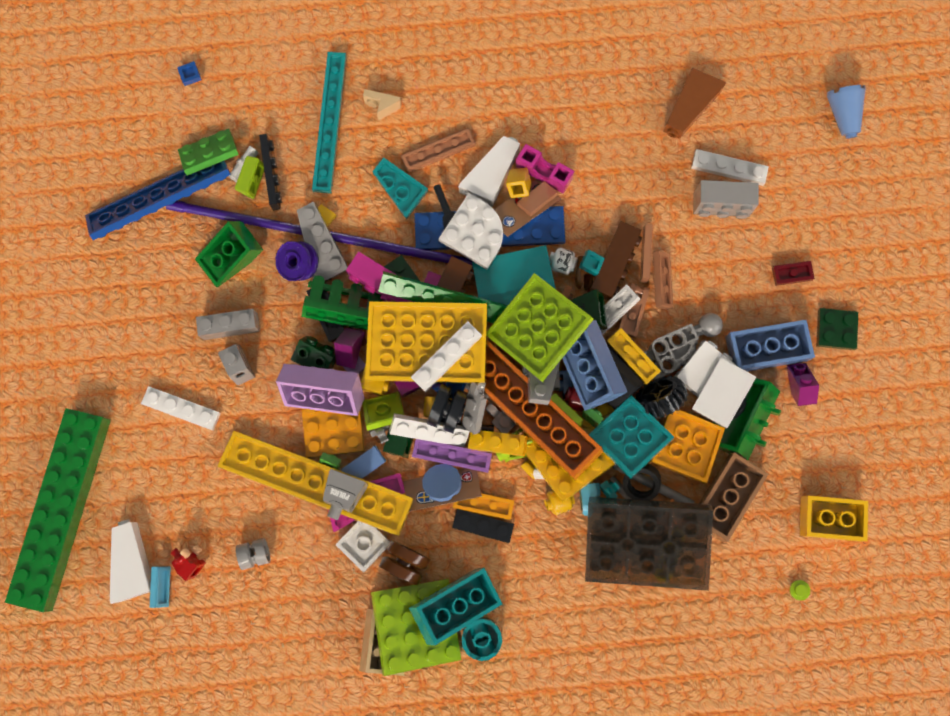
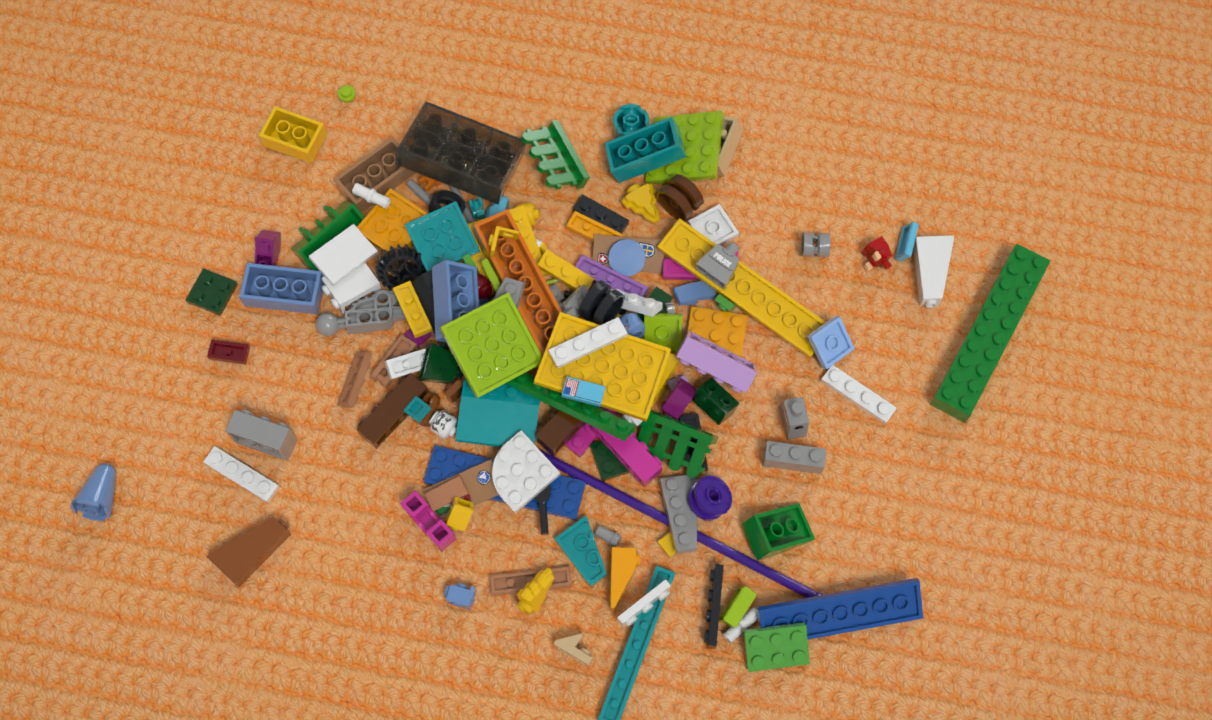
camera: 165 degrees left, 10 degrees down
white slope [458,136,520,207] -> none
nougat tile [640,223,653,283] -> none
none -> white pin [352,183,391,209]
none -> medium blue brick [444,583,477,610]
none -> yellow bracket [488,226,519,257]
none -> yellow rock [516,568,554,615]
none -> fence [521,120,590,190]
none -> medium azure tile [562,377,606,407]
none -> light grey pin [595,525,622,547]
none -> light orange slope [610,547,640,612]
none -> white plate [617,579,671,627]
none -> medium blue head [620,313,645,339]
none -> yellow rock [621,183,660,224]
none -> light blue plate [807,316,855,369]

